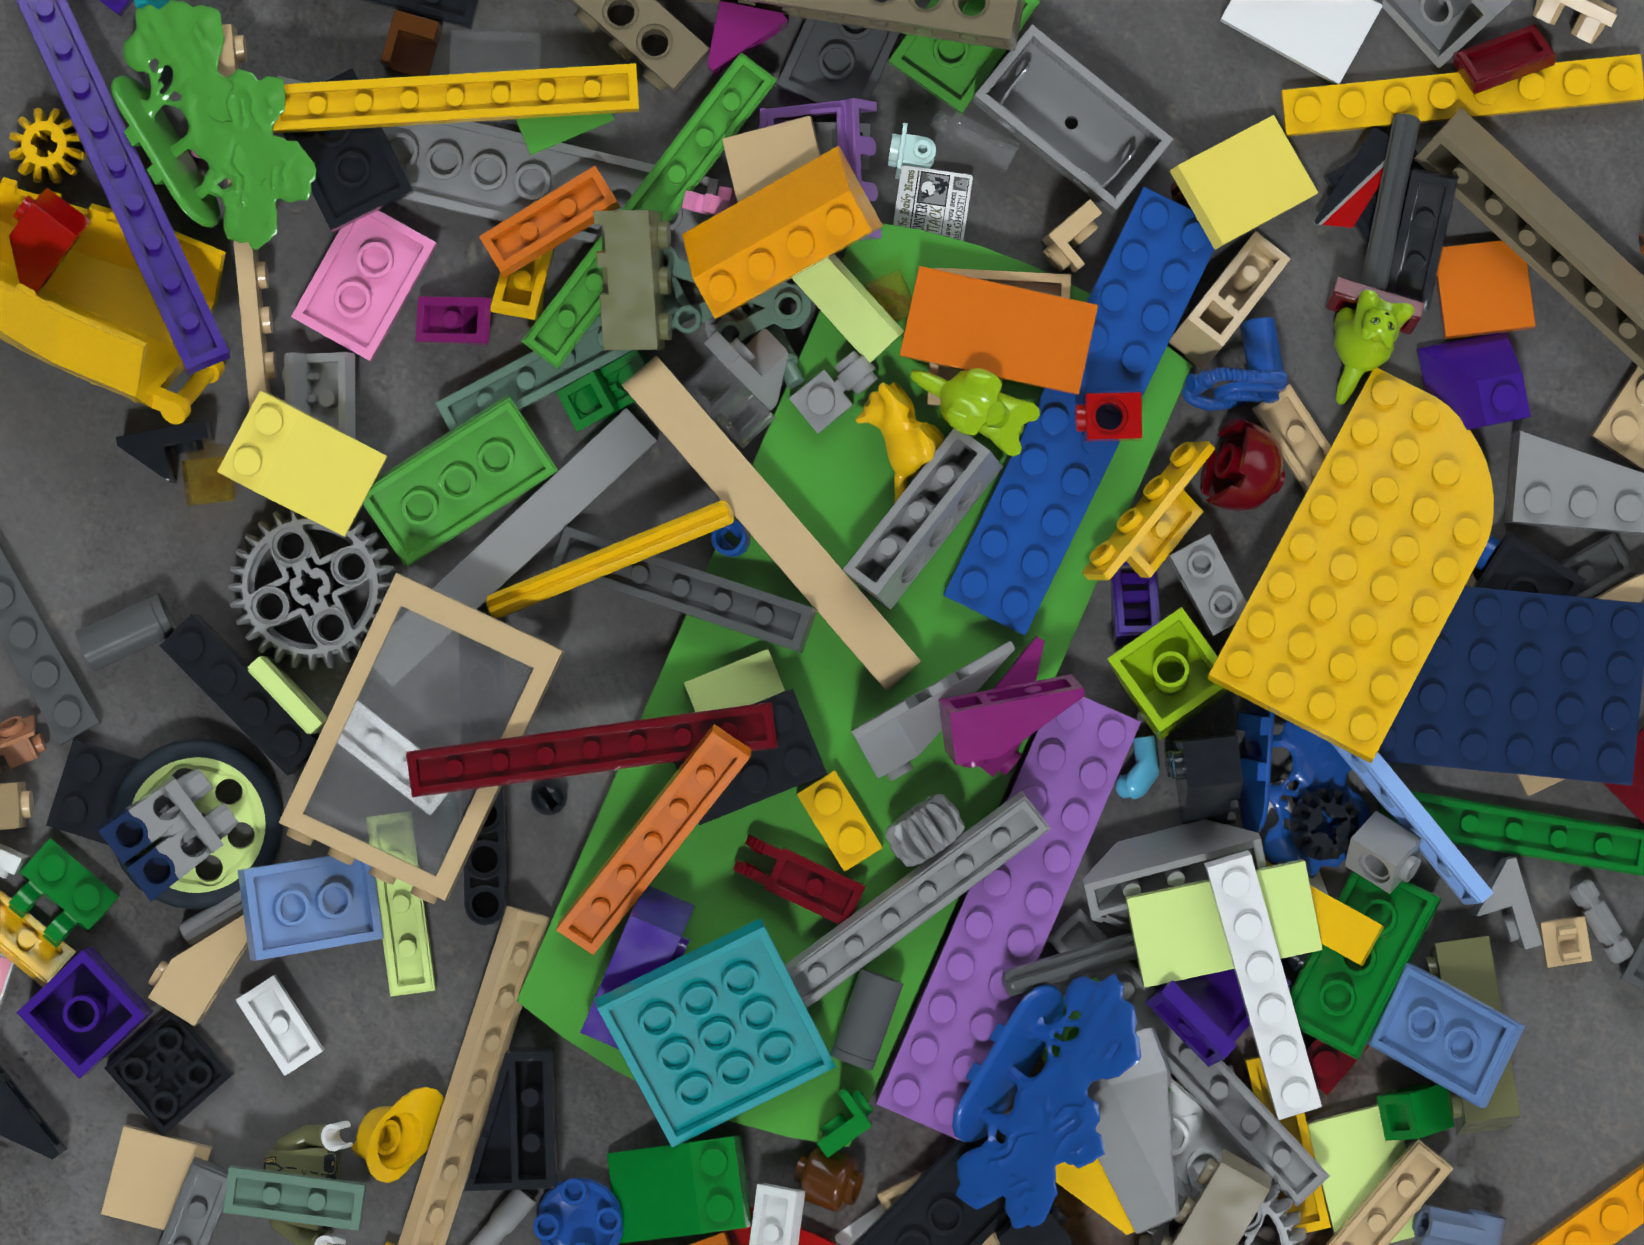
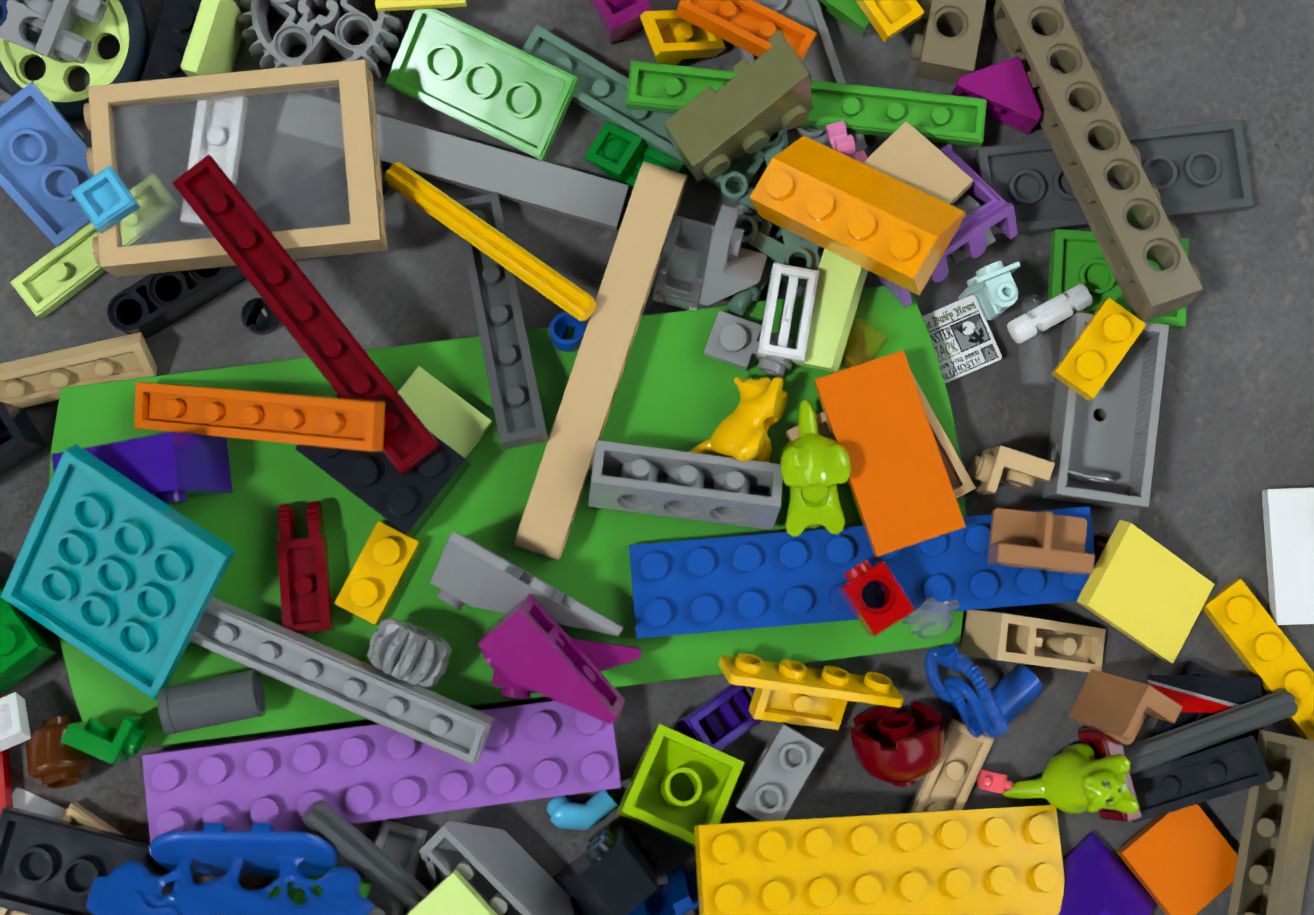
camera: 55 degrees right, 5 degrees down
none -> medium azure tile [70,165,140,233]
none -> white tile [757,263,819,364]
none -> clear plate [901,598,960,638]
none -> coral piece [975,769,1013,794]
none -> medium nougat panel [987,508,1095,575]
none -> white axle [1007,284,1093,343]
none -> yellow plate [1051,297,1147,401]
none -> medium nougat panel [1068,669,1182,745]

